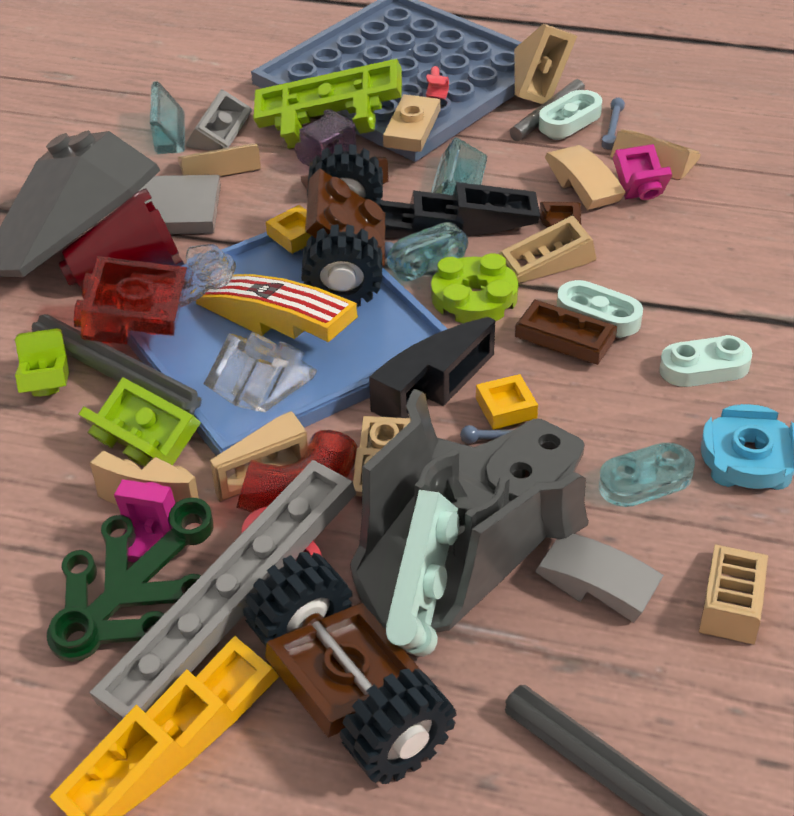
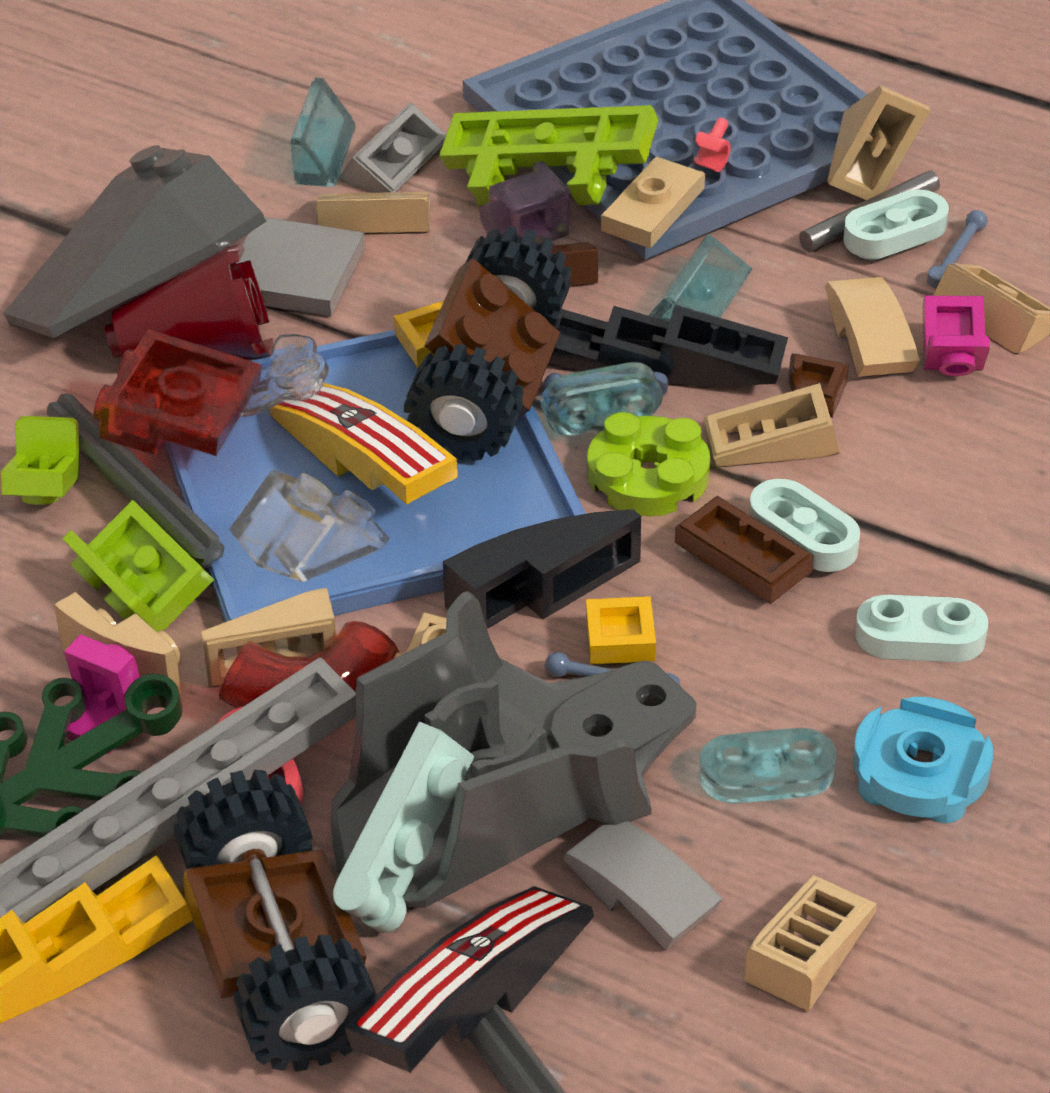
camera: 15 degrees right, 0 degrees up
none -> slope [344,886,594,1073]

